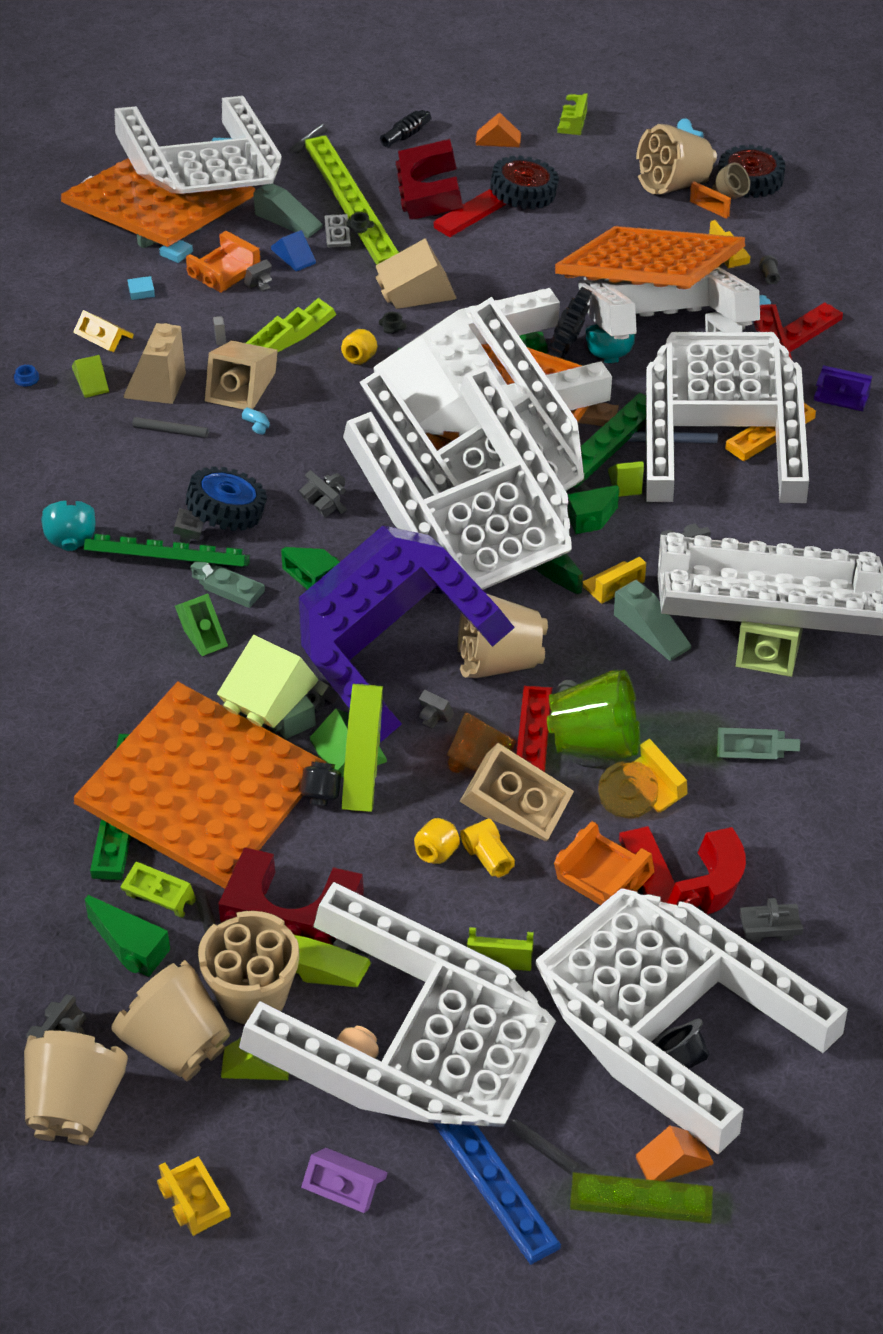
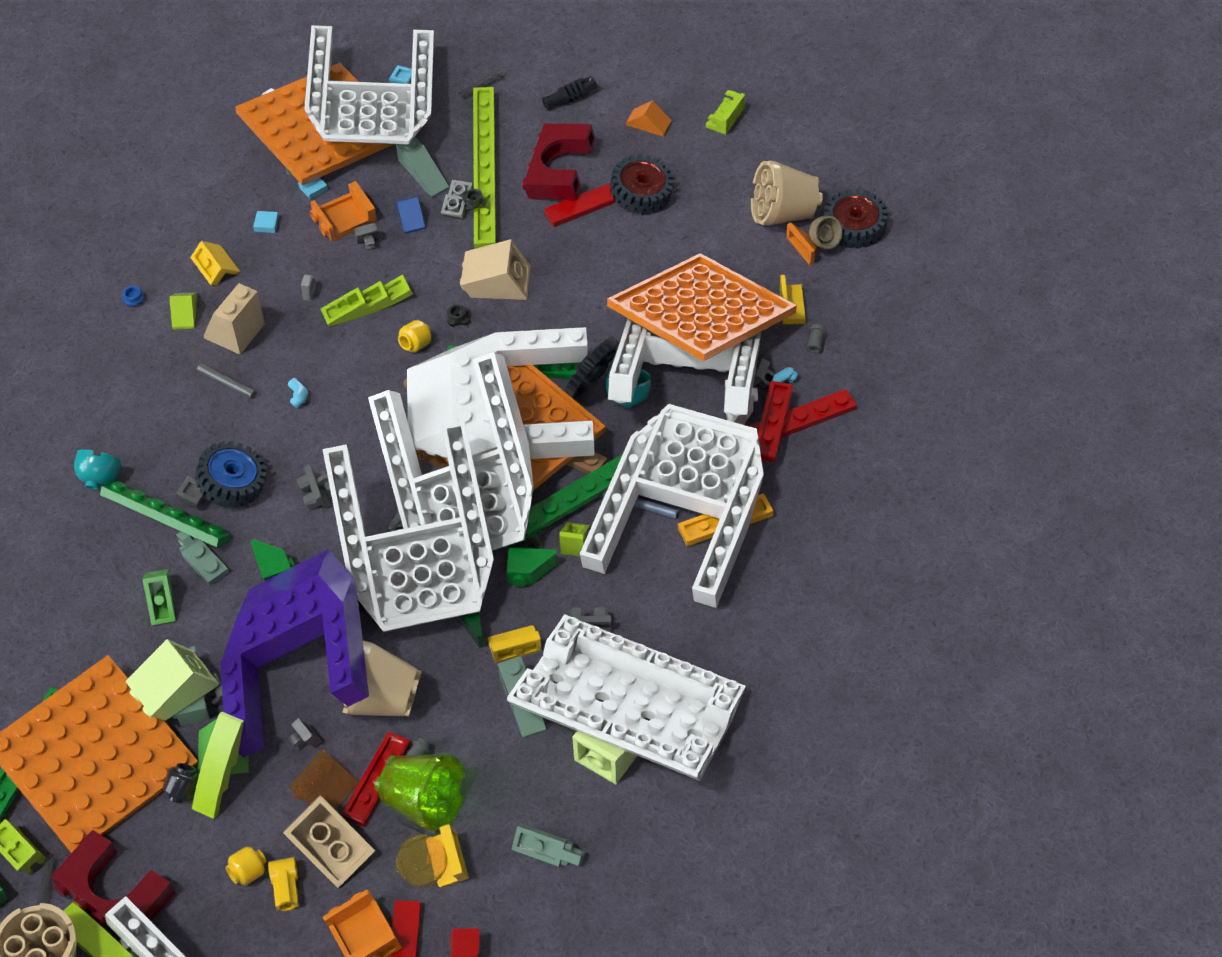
camera: 20 degrees right, 10 degrees up
tan slope [205,341,278,409] -> none
medium azure arm [677,118,704,138] -> none
dark purple hinge [814,365,872,412] -> none

